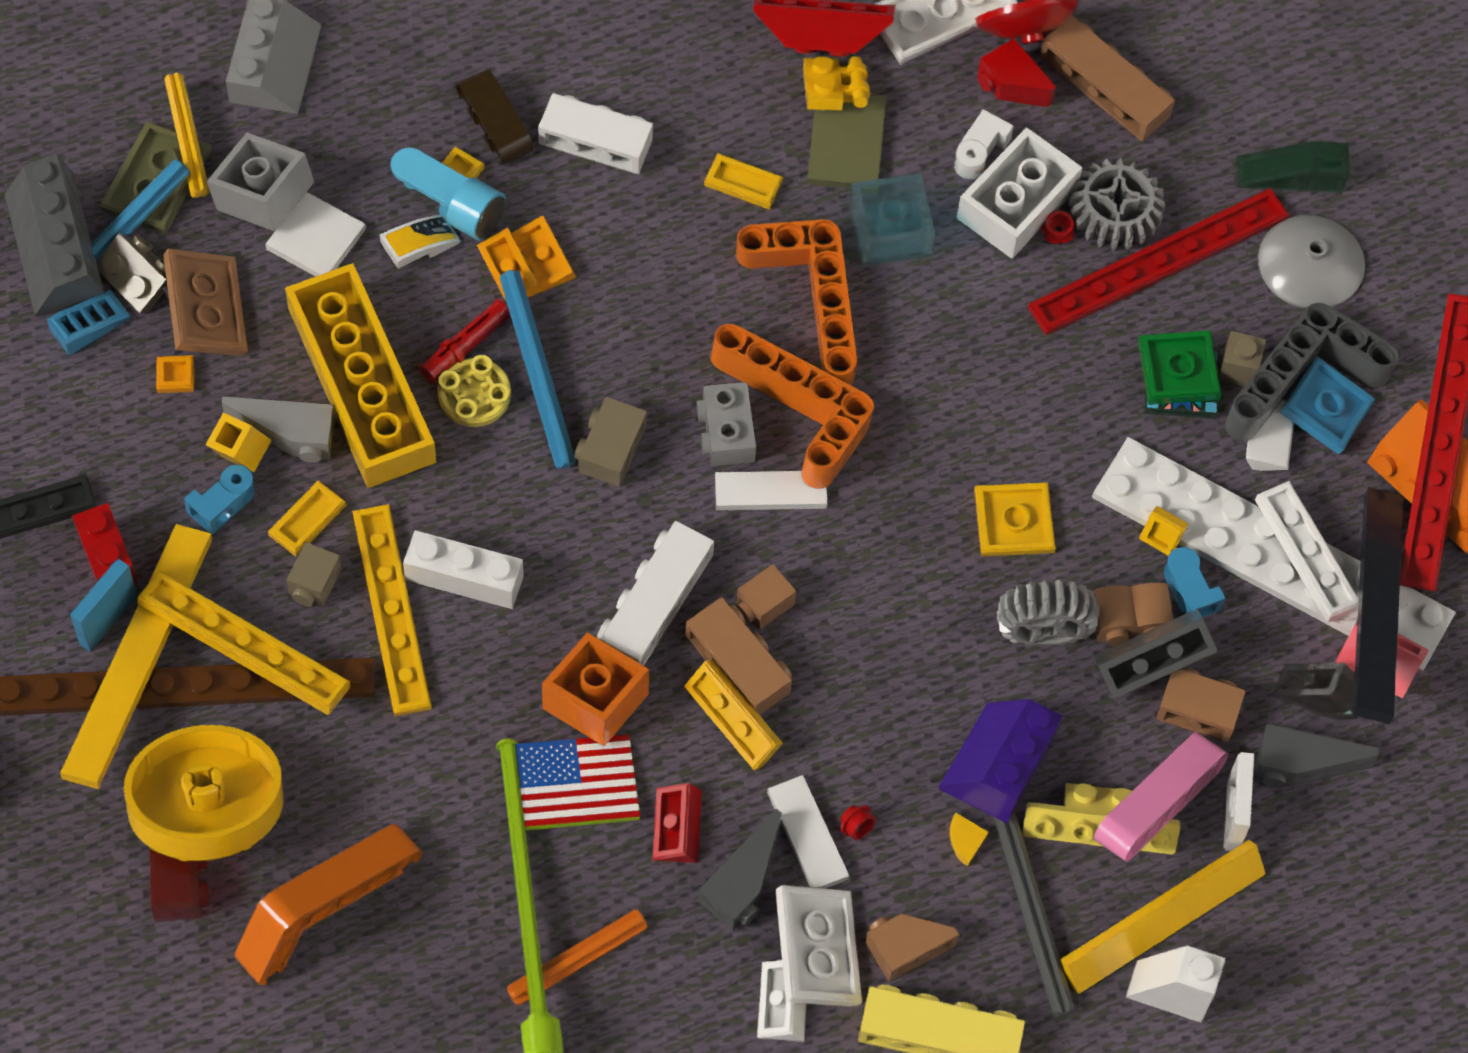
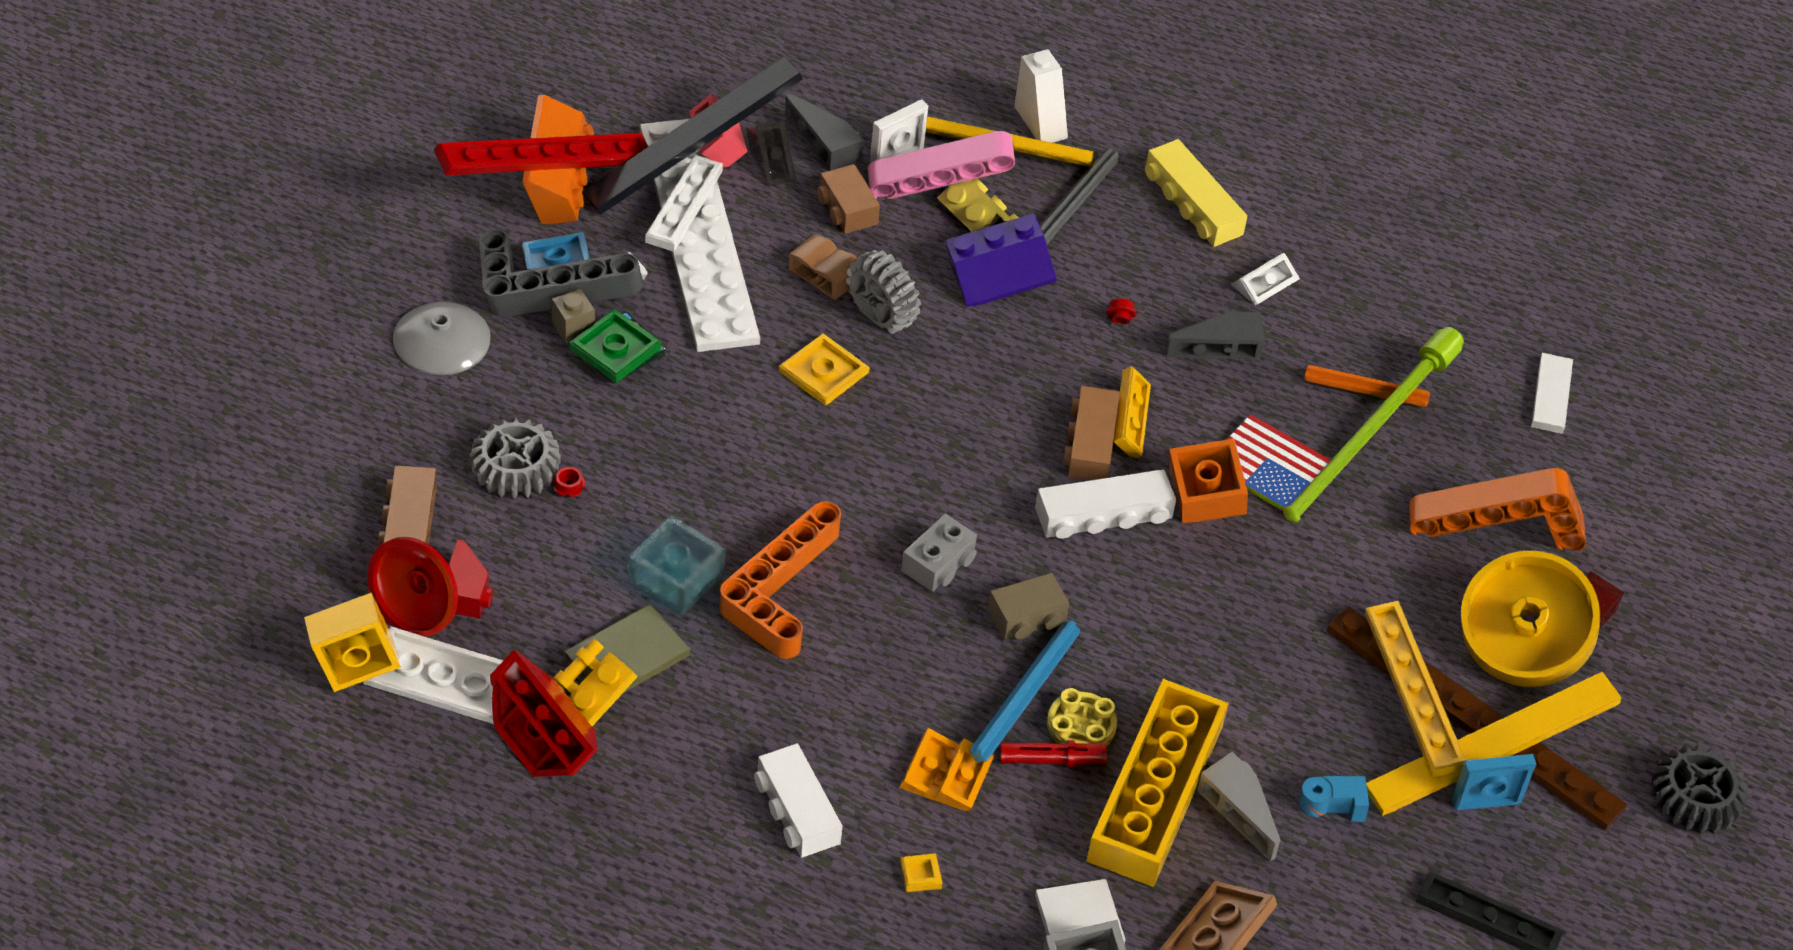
camera: 135 degrees left, 15 degrees down
red brick [72,503,137,584] -> none
light orange tile [156,355,194,393] -> none
yellow brick [206,412,272,472] -> none
yellow tile [268,480,346,557] -> none
dark tan brick [286,542,342,607] -> none
yellow tile [352,504,432,717] -> none
slope [380,215,461,269] -> none
medium azure piece [391,148,506,241] -> none
white brick [403,530,524,609] -> none
dark brown beam [455,69,533,165] -> none
red slope [652,783,702,863] -> none
yellow tile [704,153,783,210] -> none
orange beam [711,324,874,489] -> none
white tile [715,471,827,510] -> none
medium nougat brick [736,564,796,630] -> none
white tile [767,775,849,889] -> none
white tile [776,885,862,1006] -> none
medium nougat slope [866,913,959,982] -> none
yellow tile [950,812,989,866] -> none
white leg [954,109,1013,179] -> none
white brick [957,127,1083,259] -> none
red tile [1028,188,1289,336] -> none
dark grey brick [1094,609,1218,699] -> none
yellow tile [1139,506,1189,556] -> none
dark azure leg [1164,547,1226,617] -> none
clear green slope [1236,141,1350,193] -> none

